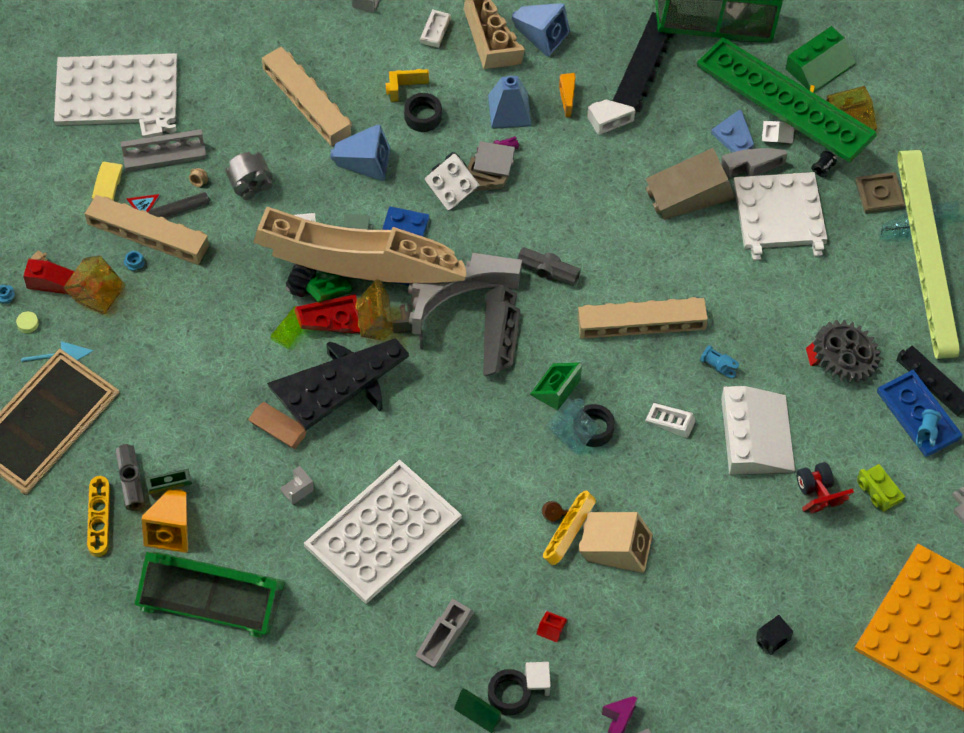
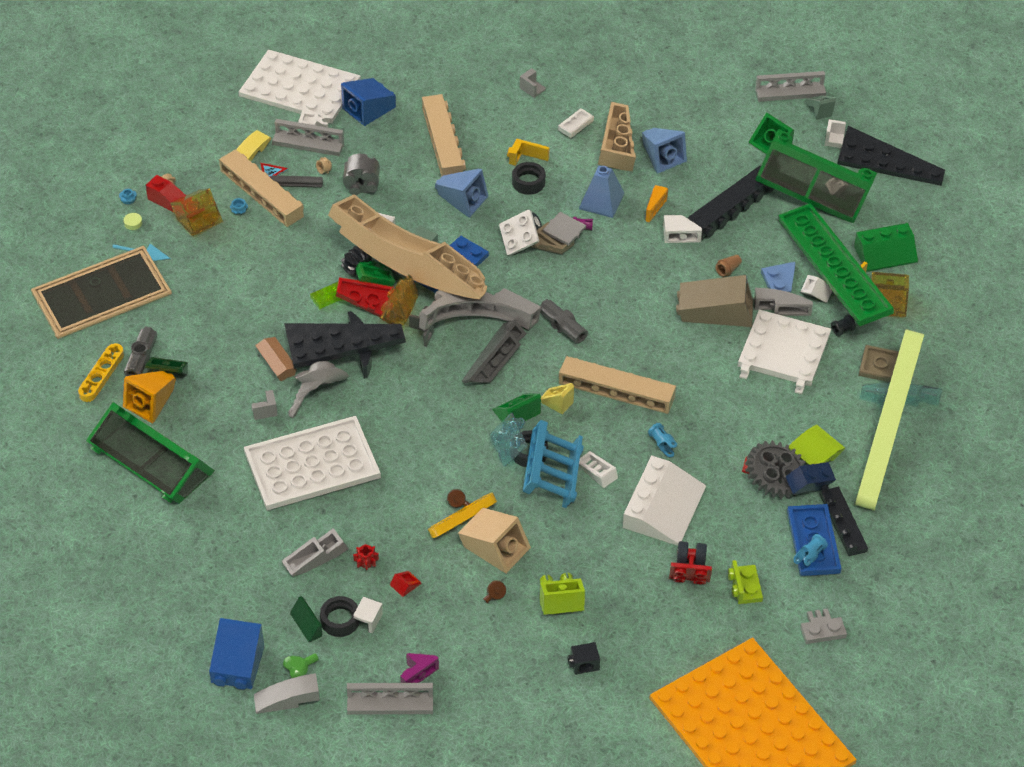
camera: 25 degrees right, 10 degrees down
none -> light grey hat [288,361,349,418]
none -> blue slope [341,78,396,126]
none -> red gear [353,544,379,570]
none -> reddish brown piece [483,580,506,603]
none -> dark azure fence [523,420,584,508]
none -> lime brick [540,573,585,615]
none -> light yellow slope [541,383,574,414]
none -> medium nougat cone [715,255,742,277]
none -> dark blue brick [786,462,836,494]
none -> lime slope [789,424,845,465]

